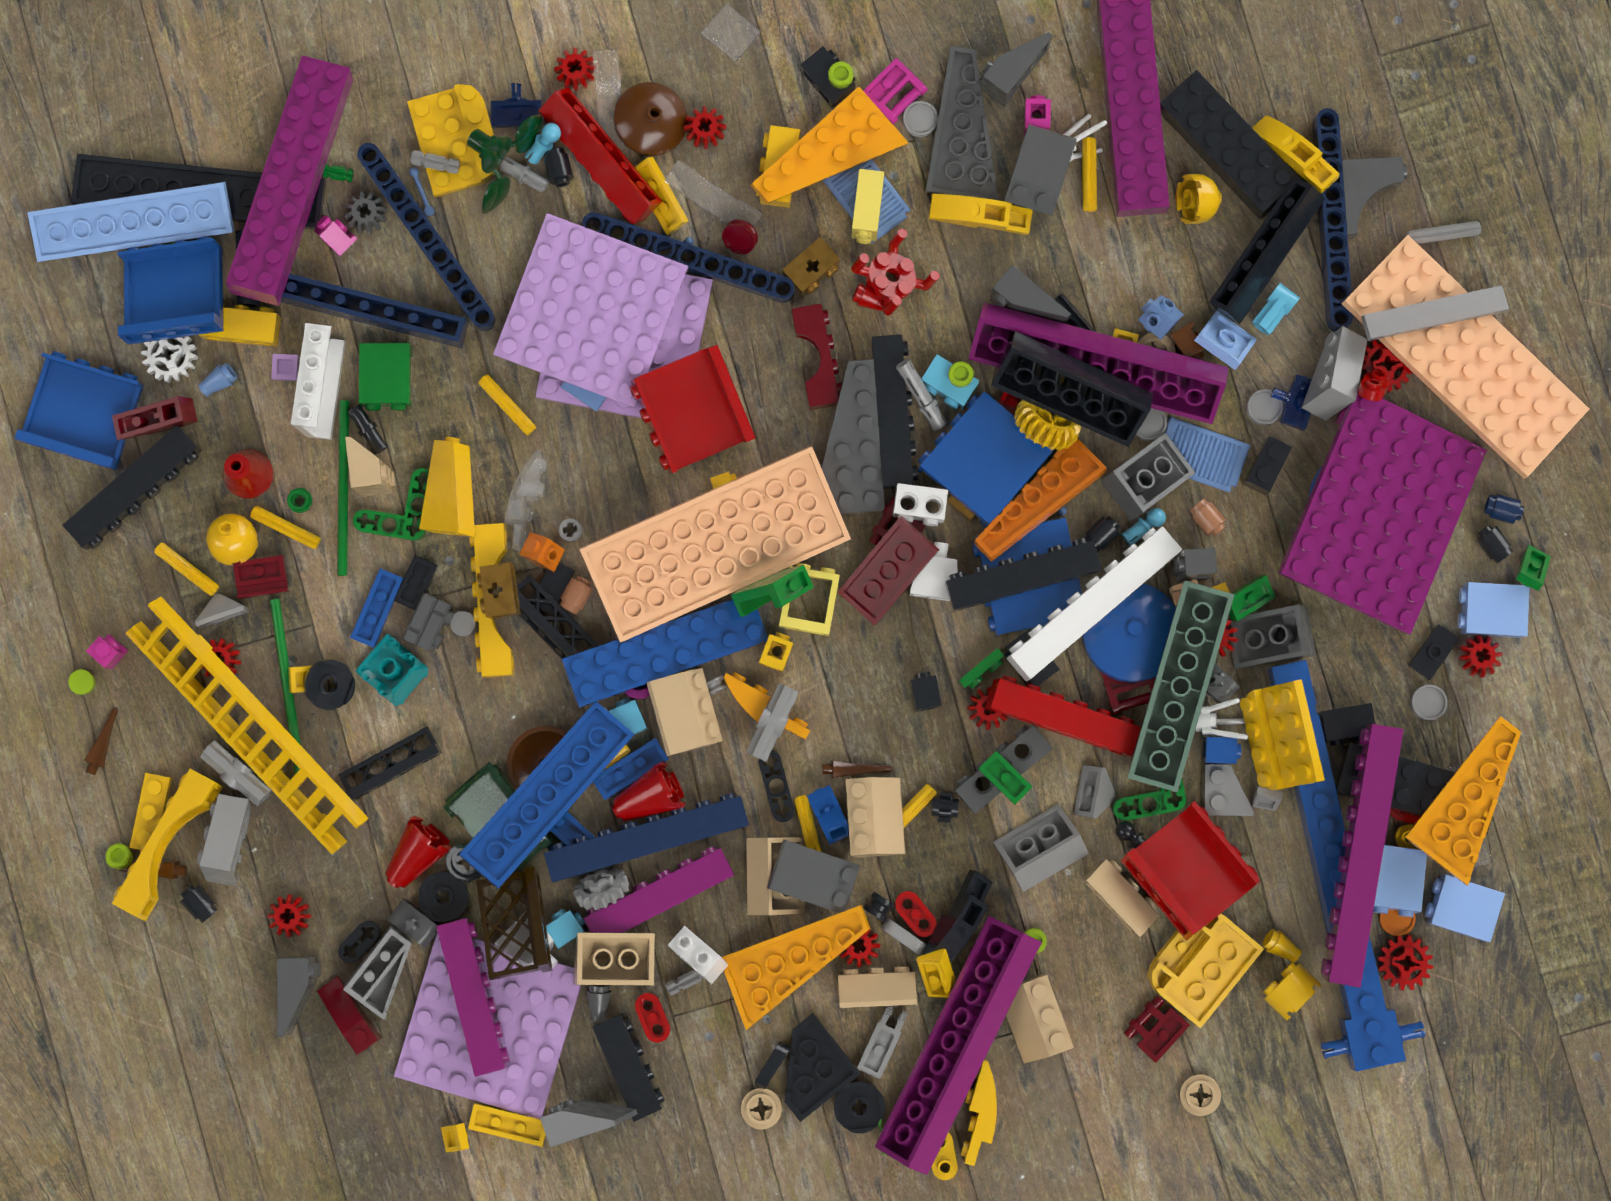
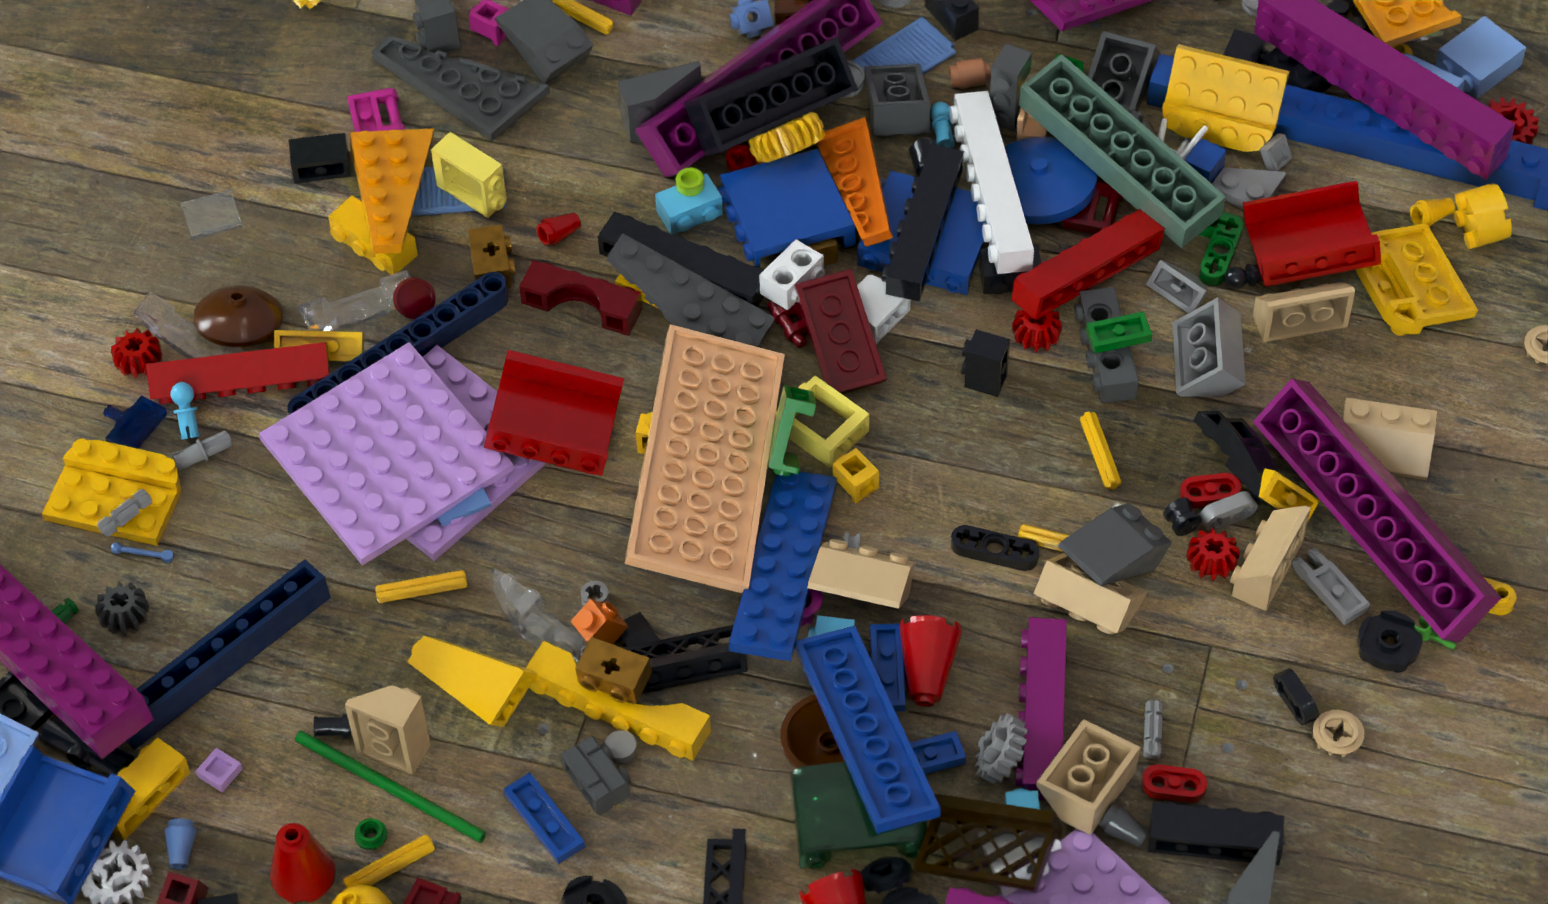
camera: 60 degrees left, 30 degrees down
white panel [291,323,346,440] -> none
brick [313,215,357,256] -> none
green beam [353,468,429,541] -> none
teal slope [356,634,428,706] -> none
dark blue beam [357,143,496,331] -> none
green panel [359,343,413,411] -> none
black plate [394,555,439,610] -> none
dark green plant [467,113,542,214] -> none
black brick [544,148,574,187] -> none
dark blue brick [544,793,749,883] -> none
nougat brick [559,576,594,615] -> none
white brick [668,926,728,985] -> none
red gear [684,106,727,150] -> none
light orange wing [722,905,871,1030] -> none
light orange slope [724,672,811,740] -> none
light grey piece [746,683,799,762] -> none
black plate [784,1013,861,1122] -> none
blue brick [807,785,849,845] -> none
reddish brown piece [822,760,892,778] -> none
lime tile [829,62,854,88] -> none
tan slope [846,777,905,858] -> none
plate [851,229,940,316] -> none
light grey pin [896,359,947,430] -> none
light grey piece [903,101,938,138] -> none
yellow slope [928,194,1033,235] -> none
black gear [932,792,959,823] -> none
green plate [958,648,1004,689] -> none
yellow slope [960,1059,997,1166] -> none
dark red plate [1123,995,1190,1063] -> none

